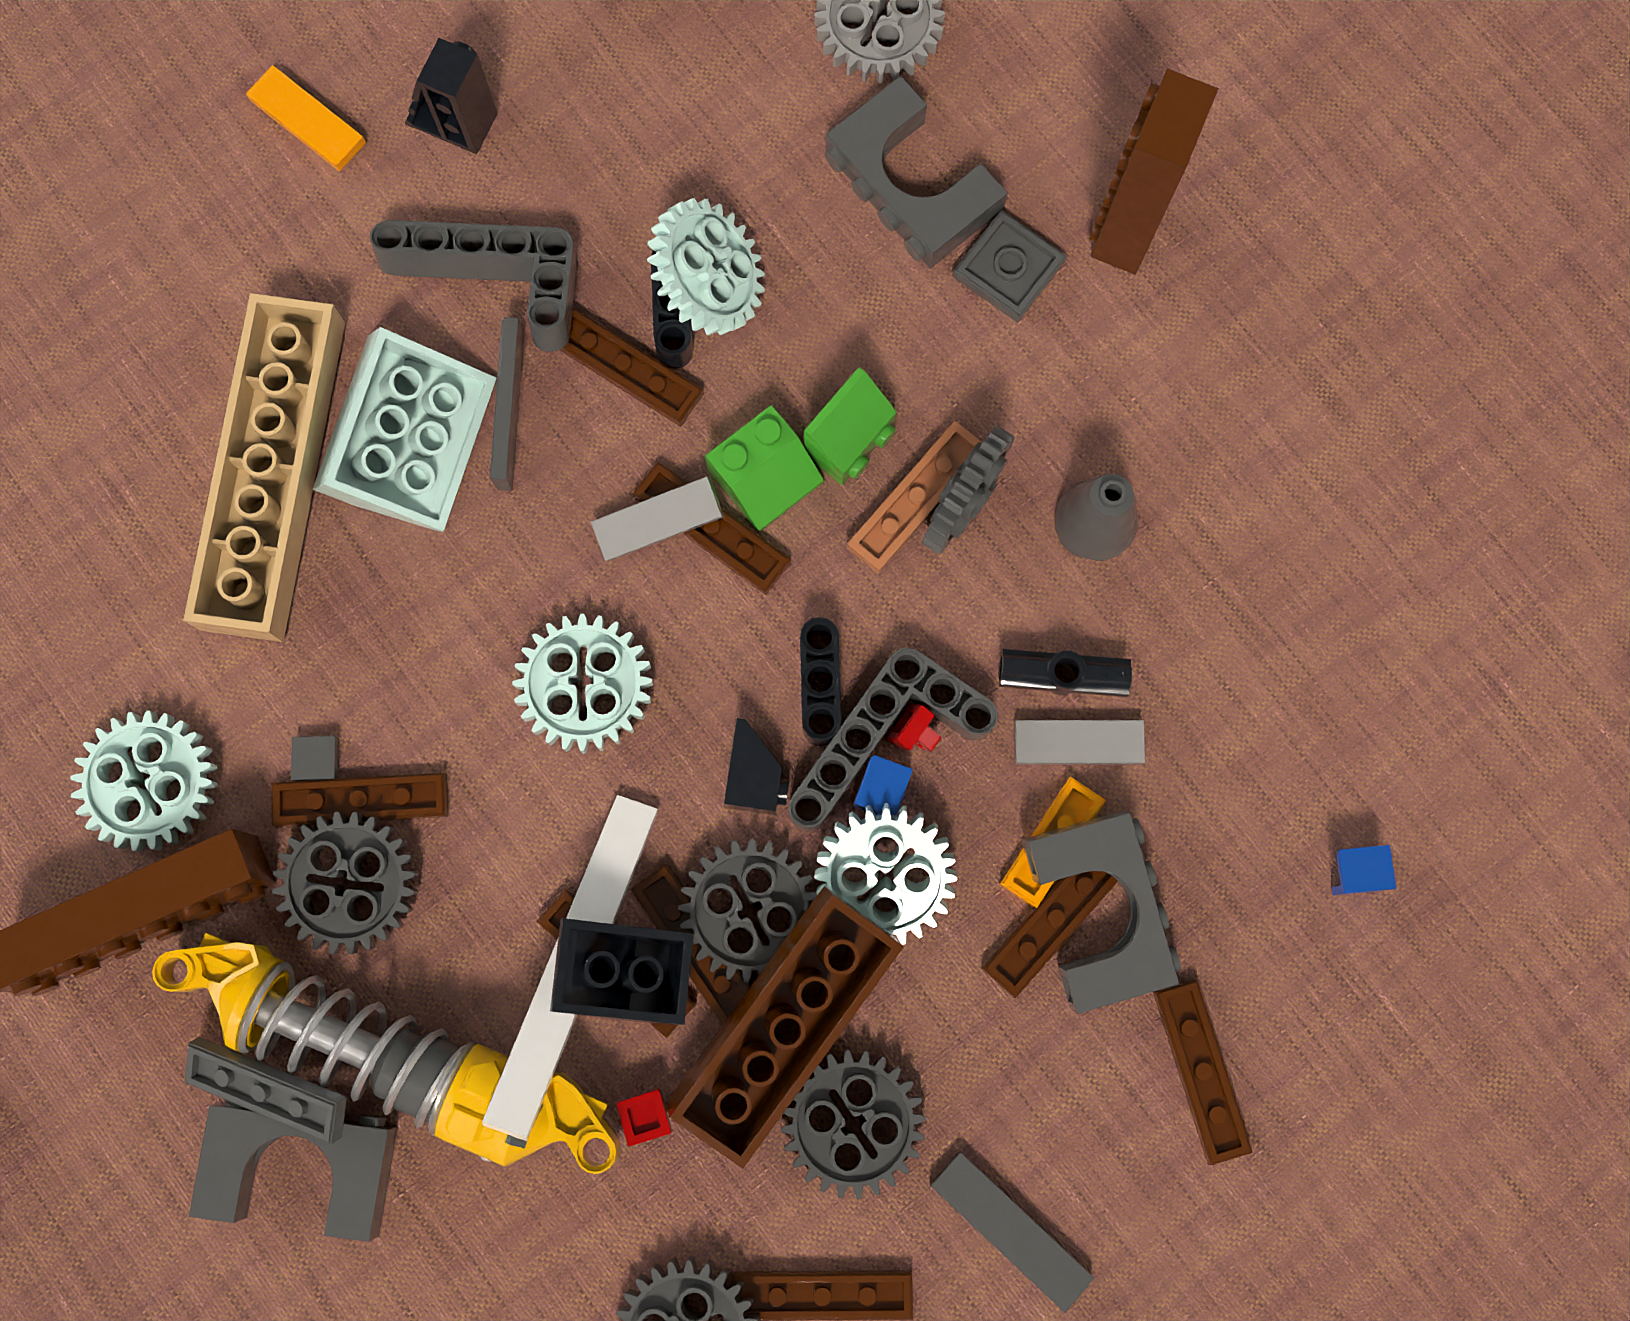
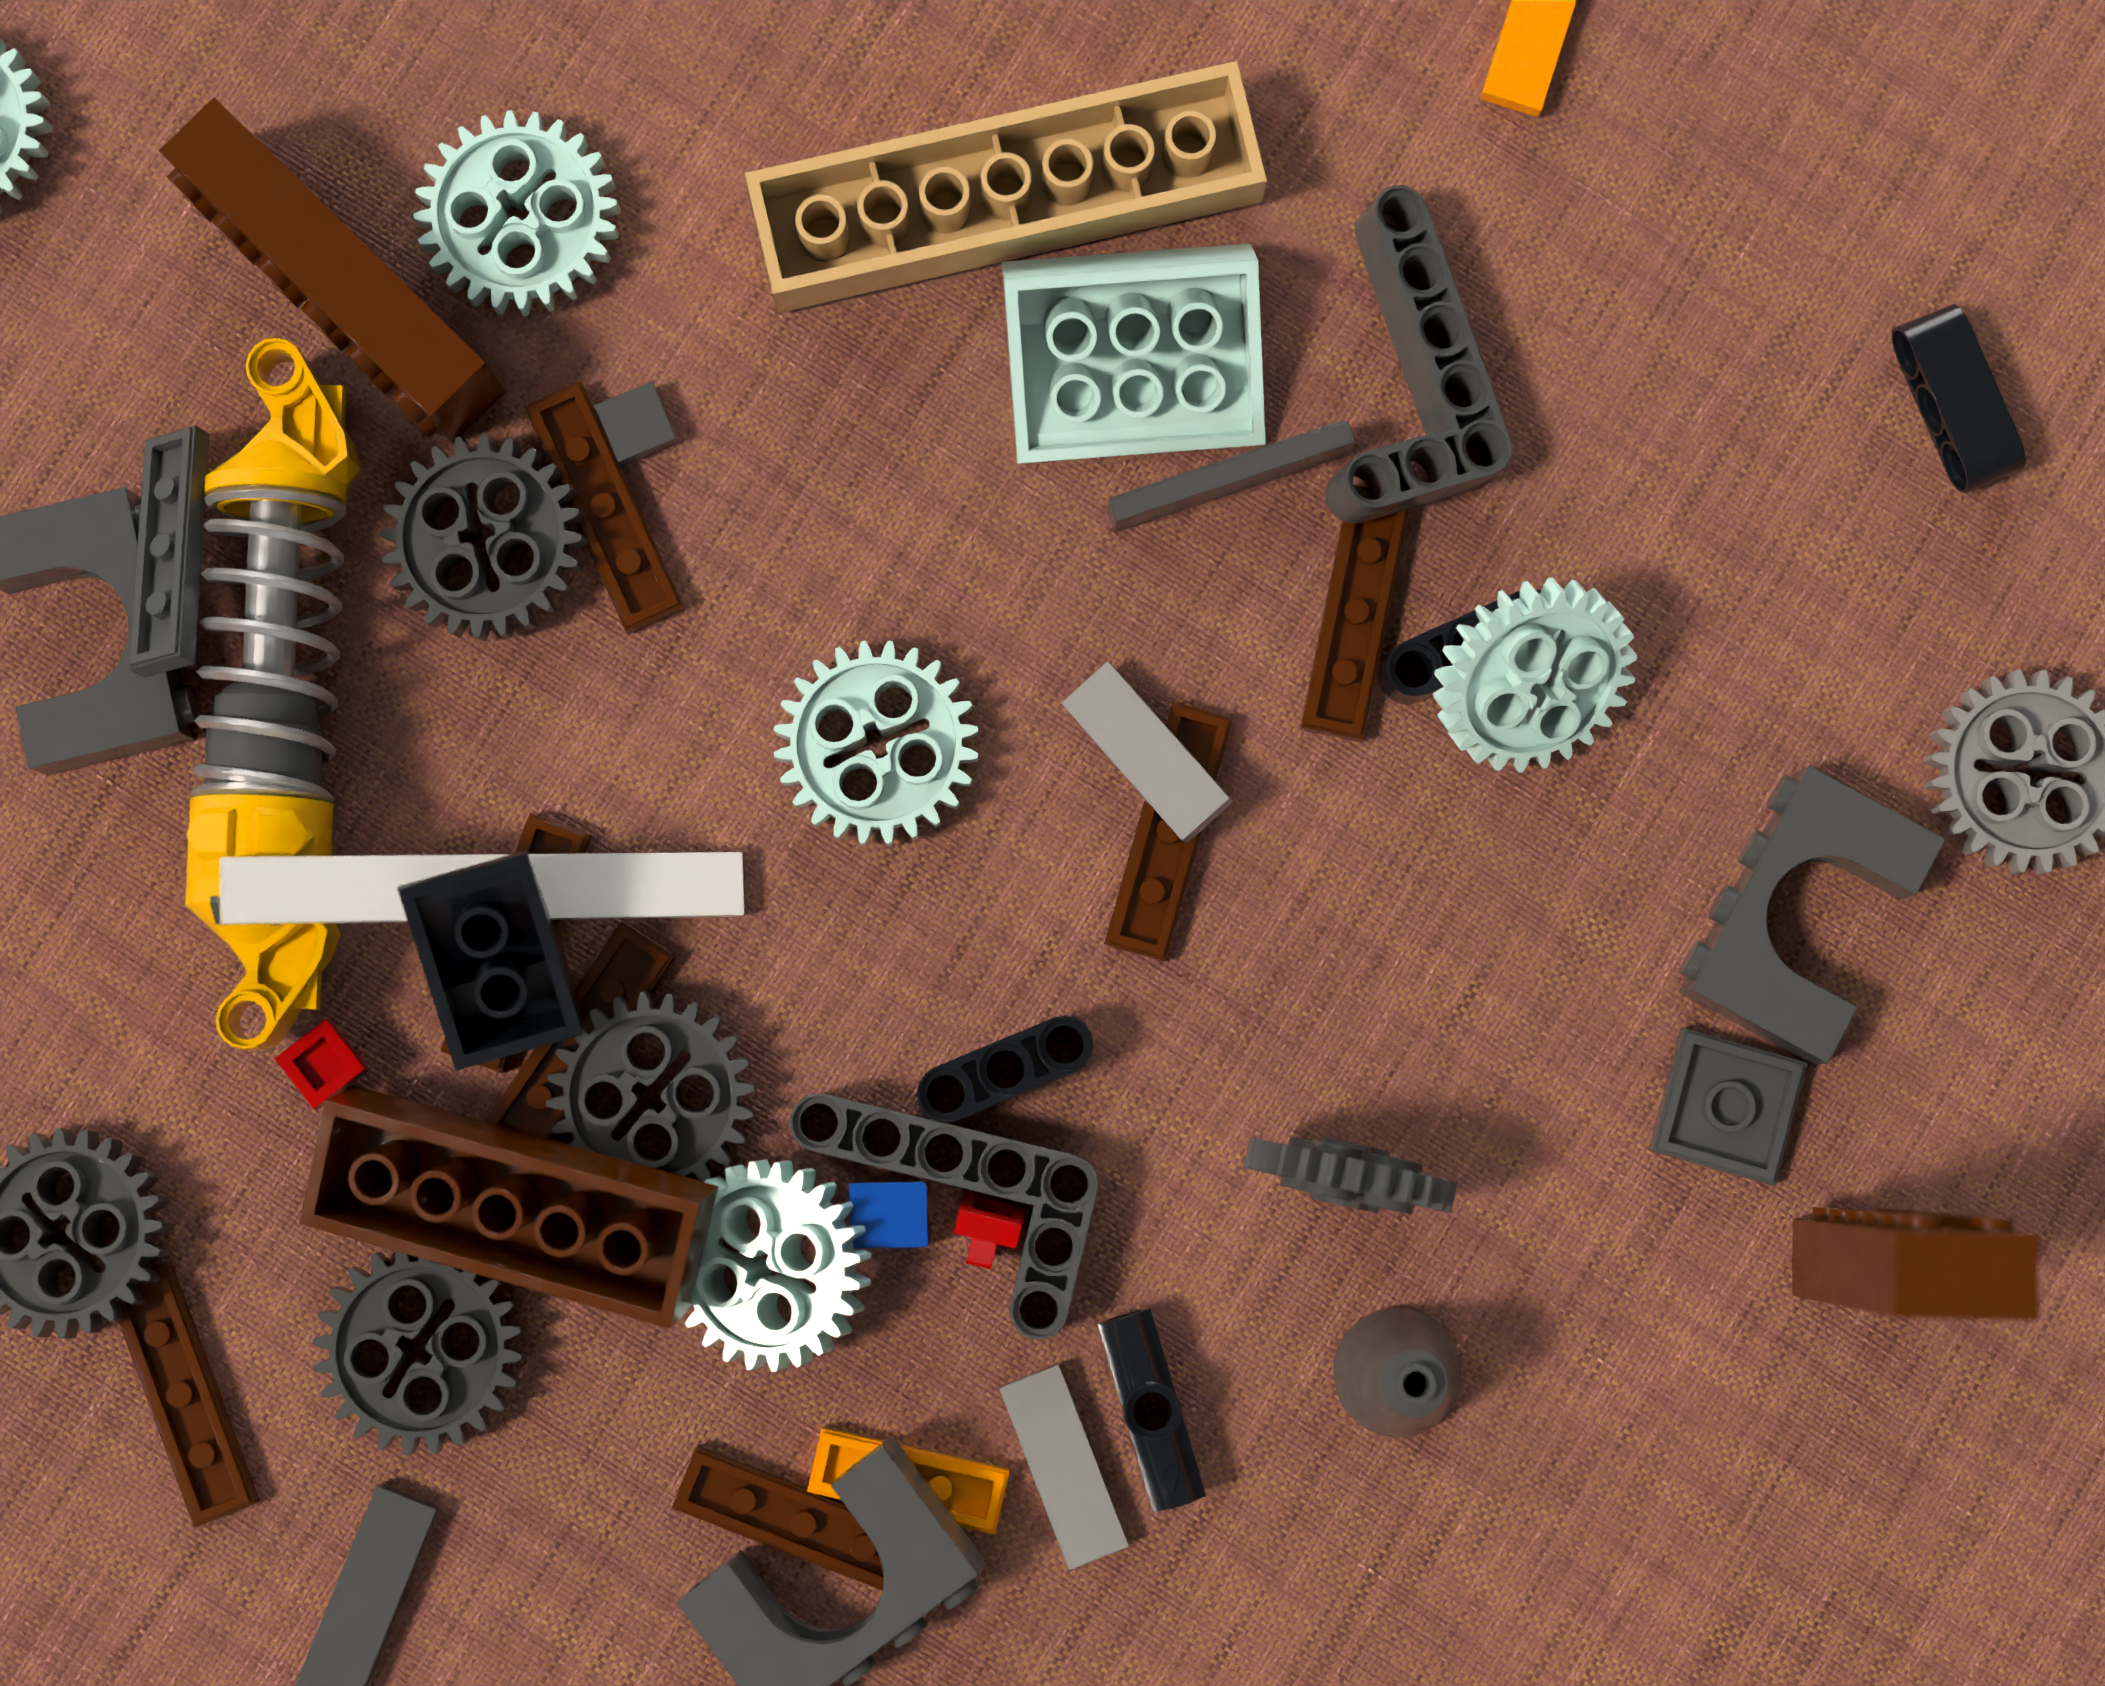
camera: 65 degrees right, 5 degrees up
black wedge [405,38,498,154] -> none
bright green slope [705,405,824,533] -> none
black slope [724,718,790,815] -> none
bright green slope [804,367,897,485] -> none
nougat plate [847,421,982,574] -> none

